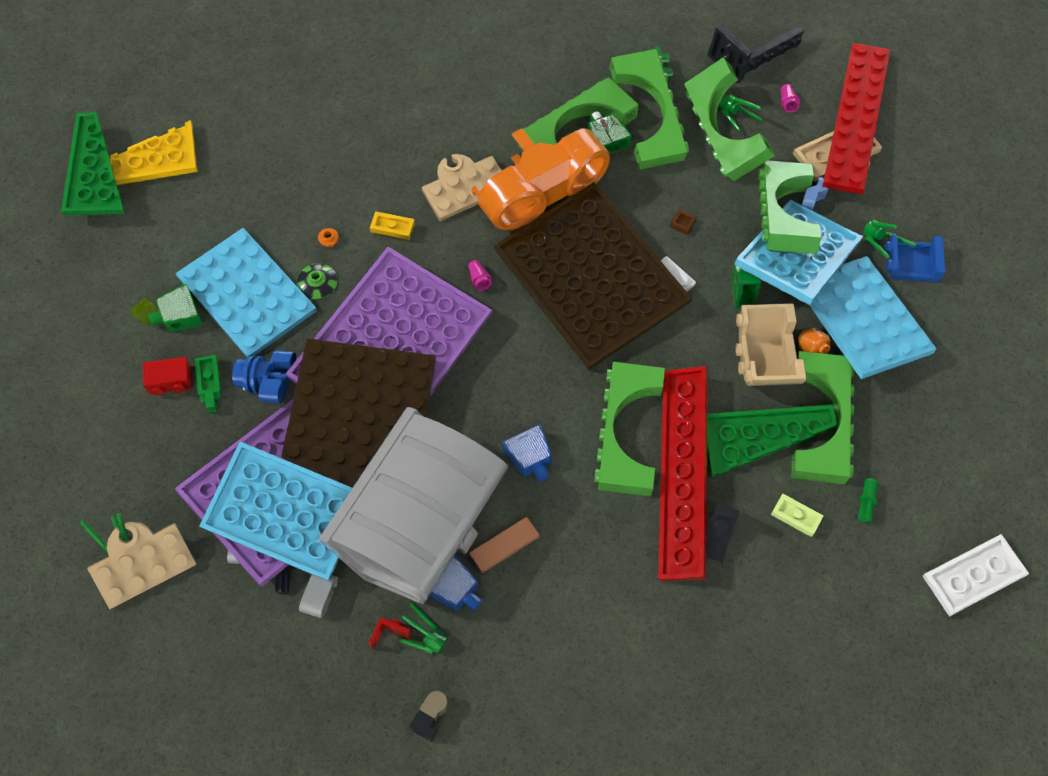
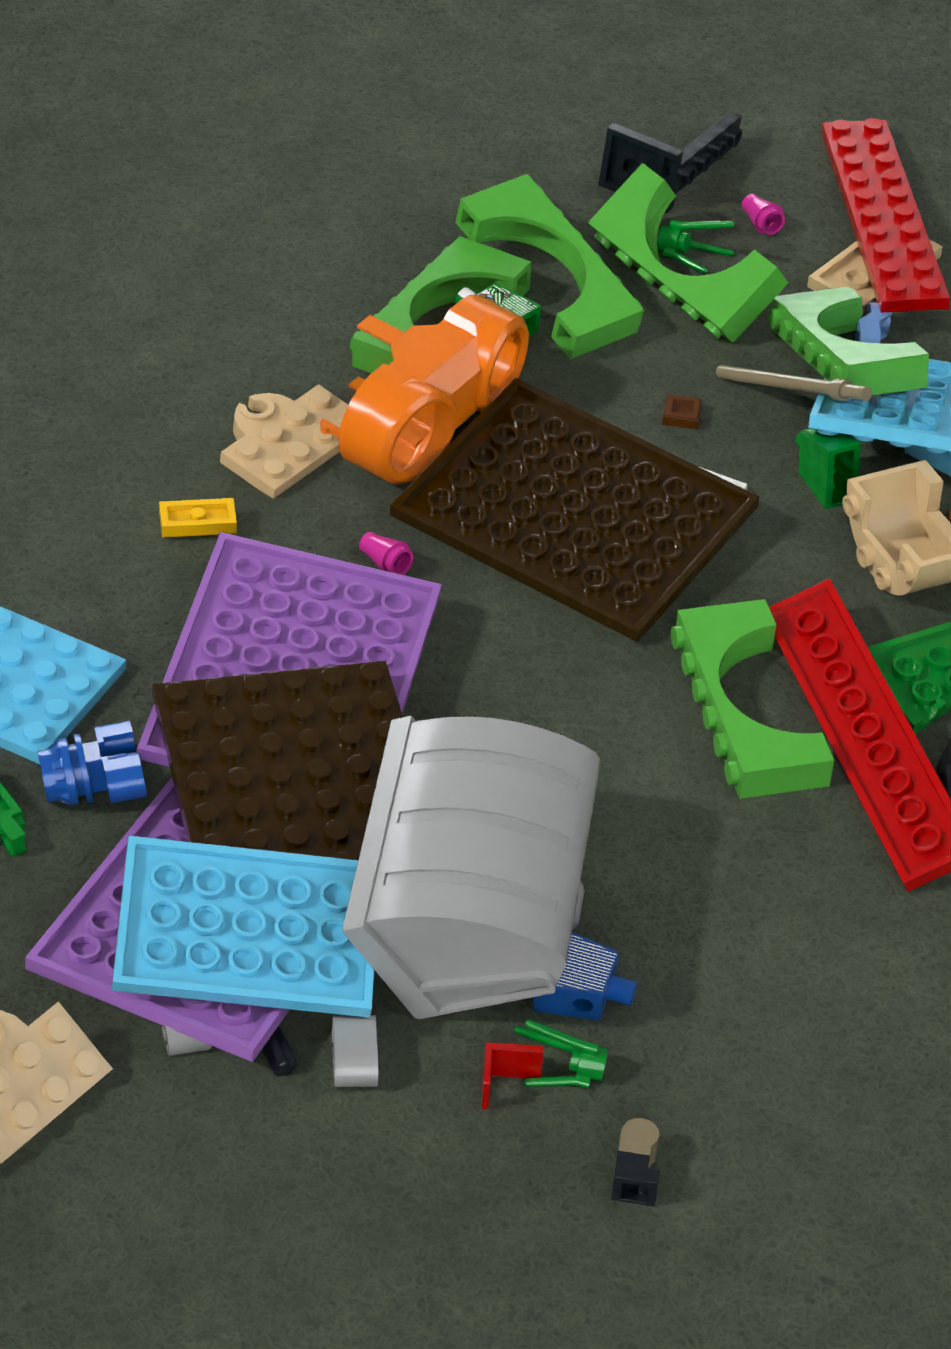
camera: 25 degrees left, 20 degrees down
dish [296,263,338,300] -> none
orange plate [318,228,339,247] -> none
nougat tile [469,517,539,573] -> none
torso [502,425,552,482] -> none
none -> dark tan bar [716,365,872,402]

